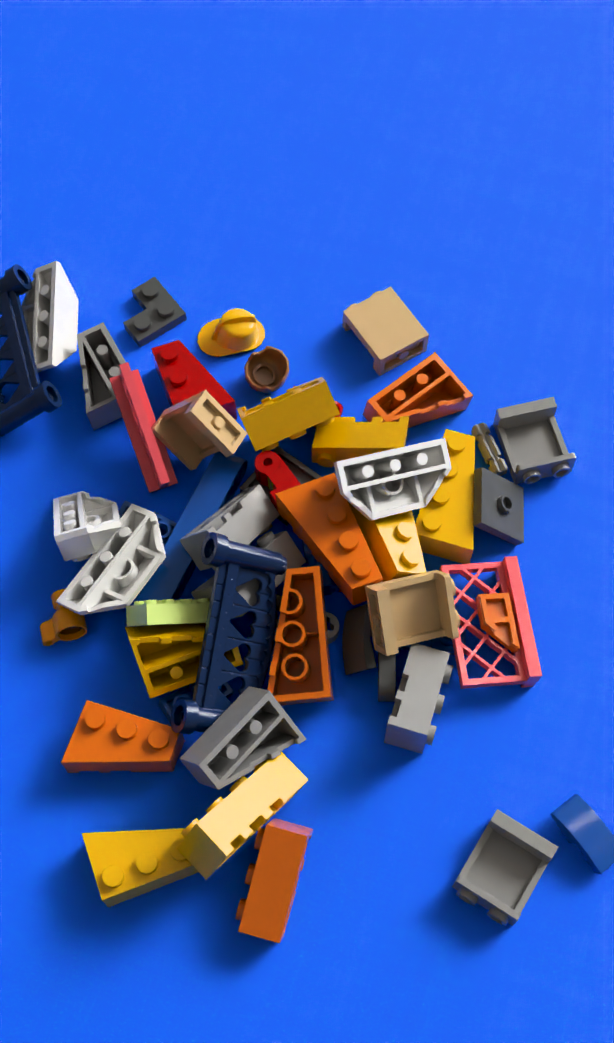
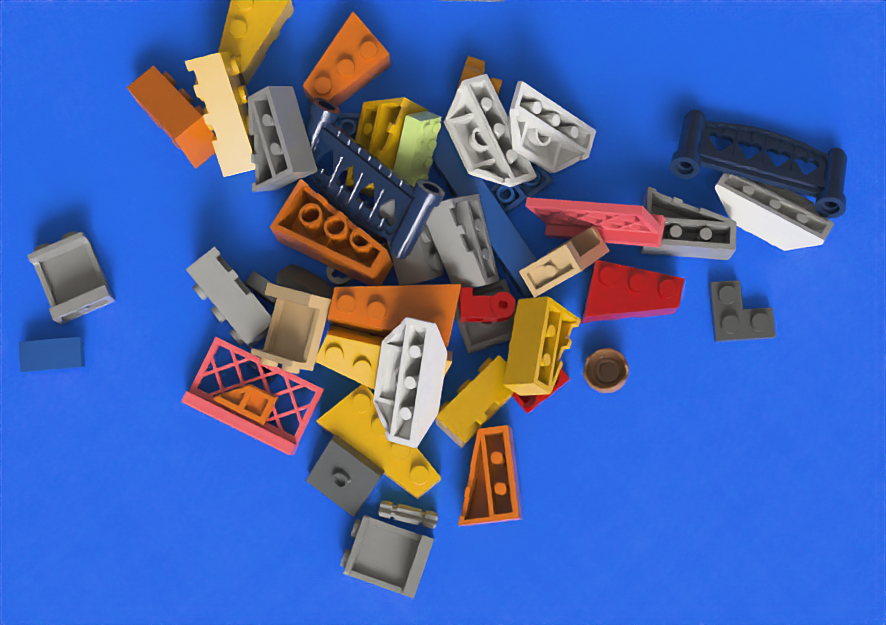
camera: 120 degrees right, 15 degrees up
yellow piece [197,308,265,357] -> none
tan panel [342,286,429,376] -> none

